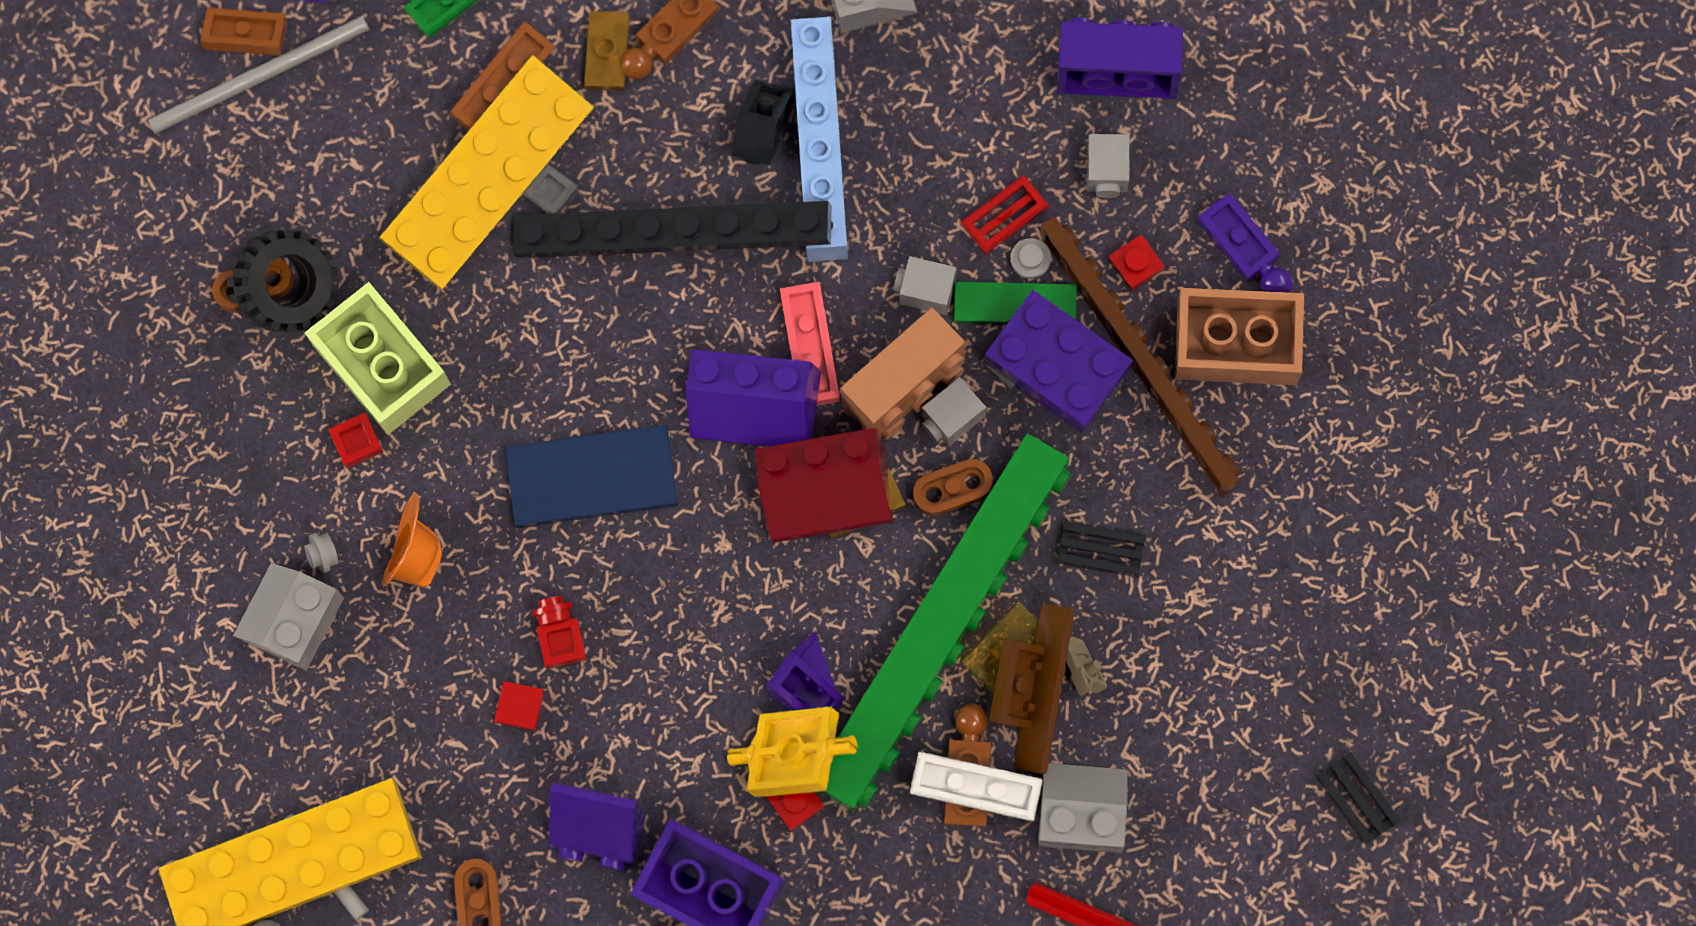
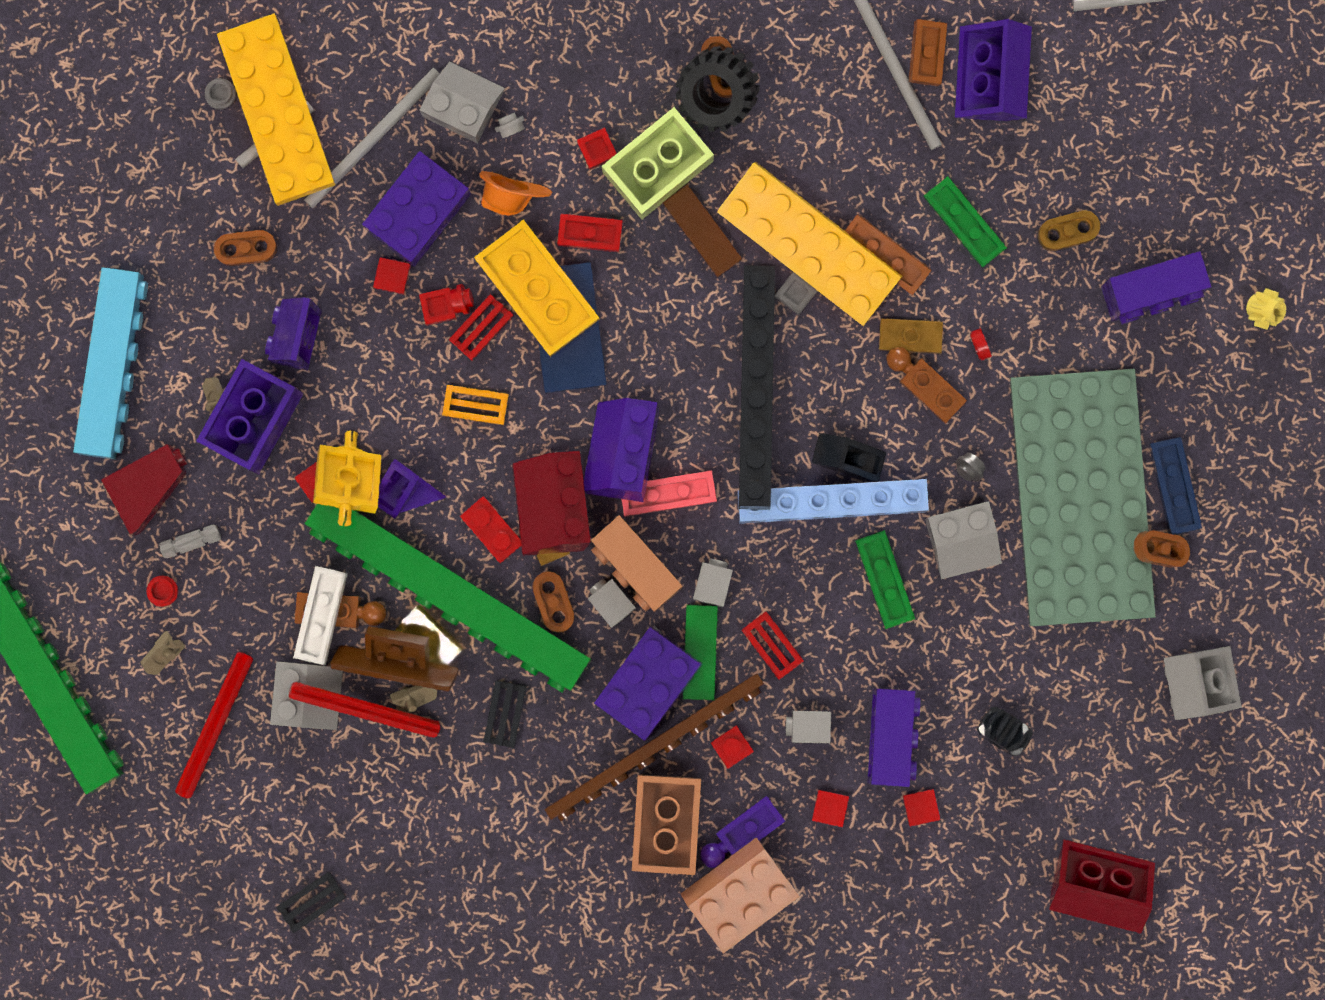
camera: 90 degrees right, 10 degrees up
light grey plate [1011,238,1051,279] -> none
none -> red axle [289,682,440,738]
none -> light grey piece [304,68,440,209]
none -> dark purple brick [362,151,471,267]
none -> light orange tile [442,385,509,425]
none -> red tile [449,294,514,361]
none -> red plate [460,496,521,564]
none -> yellow plate [474,220,600,357]
none -> red plate [557,214,623,253]
none -> reddish brown tile [663,184,742,278]
none -> nougat brick [681,838,800,954]
none -> red tile [812,790,849,827]
none -> green tile [855,530,915,629]
none -> red tile [902,789,940,827]

